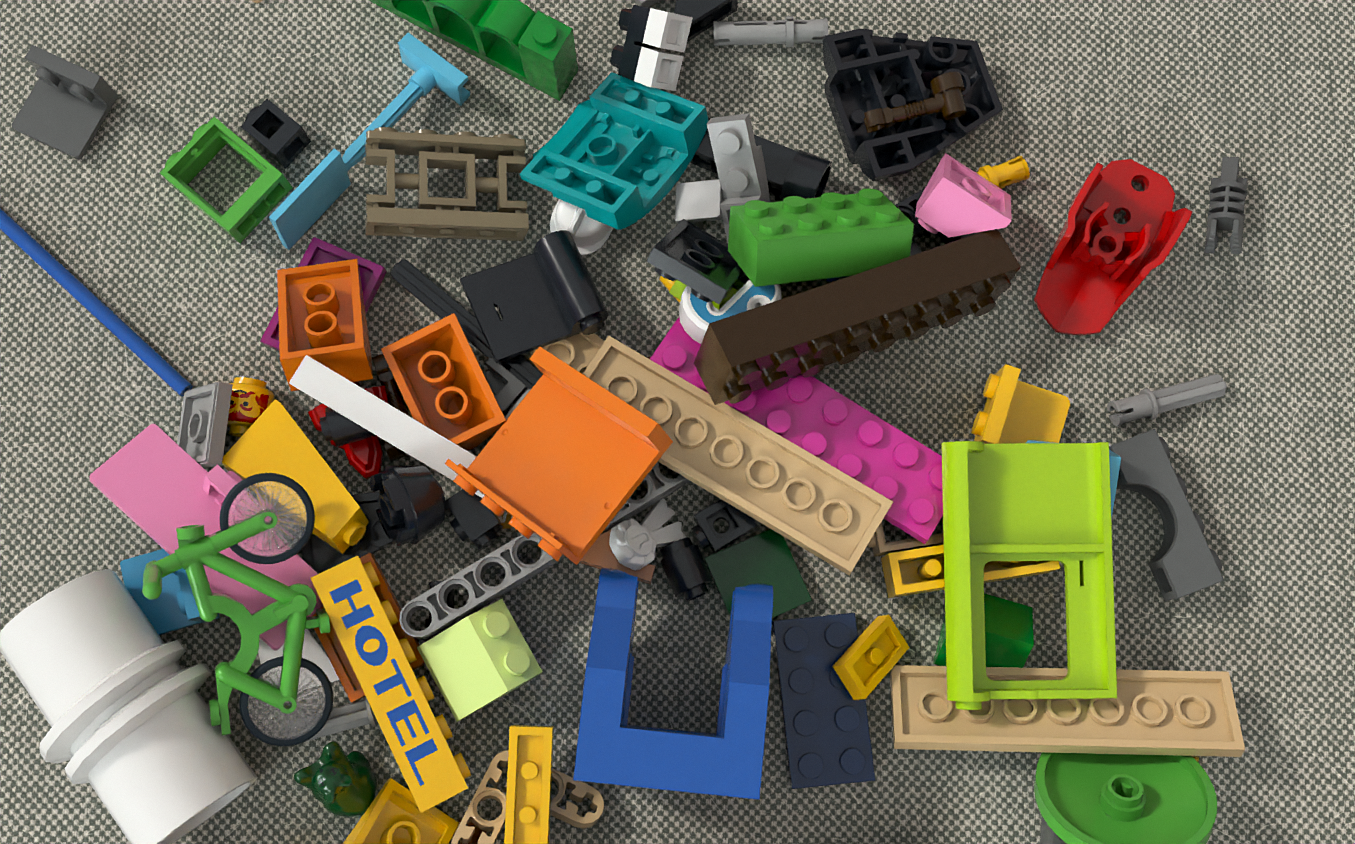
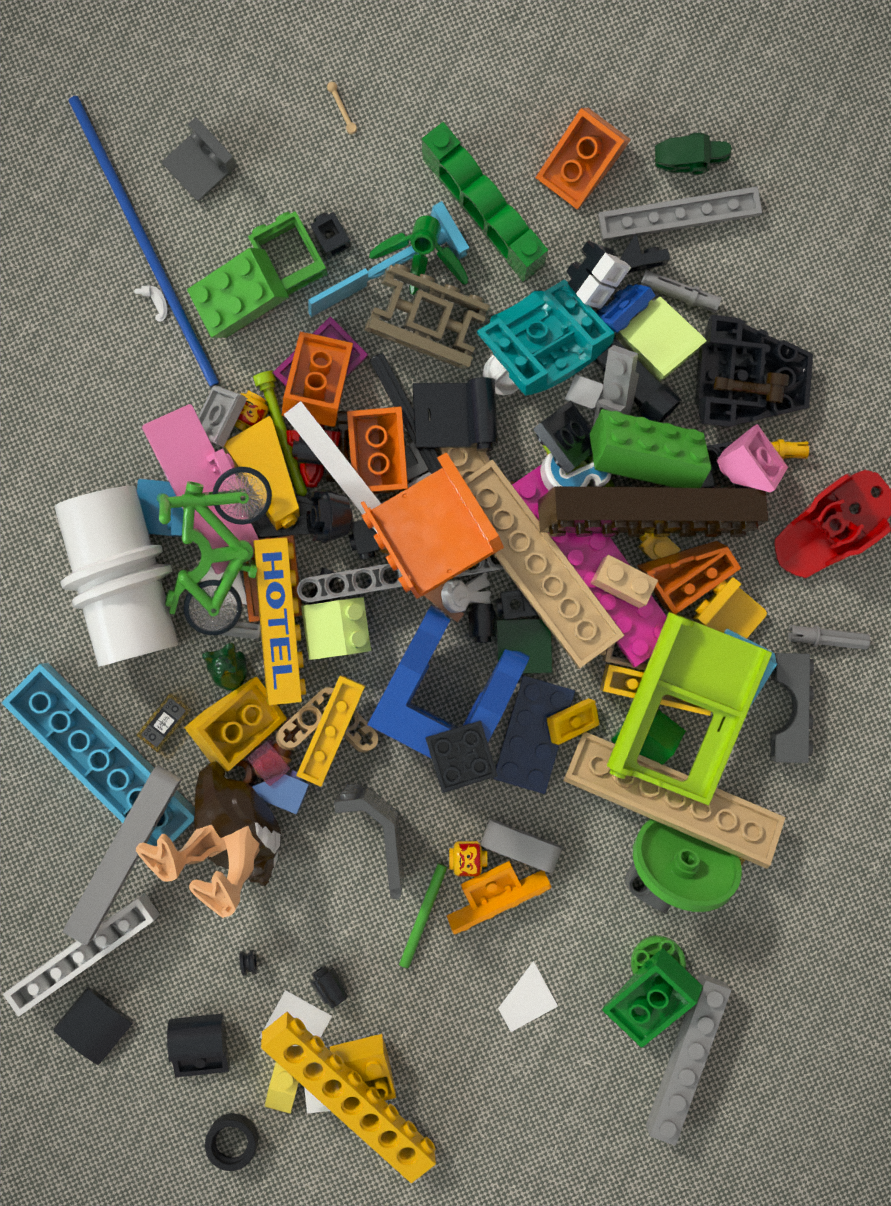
camera: 25 degrees right, 10 degrees up
none -> white piece [134,286,167,322]
none -> bright green brick [187,247,289,338]
none -> lime piece [253,370,307,497]
none -> green plant [369,215,468,295]
none -> black tile [425,720,498,793]
none -> tan brick [591,555,658,608]
none -> blue plate [597,284,656,332]
none -> yellowish green slope [616,297,706,382]
none -> orange wedge [637,541,741,614]
none -> yellow bracket [638,533,681,561]

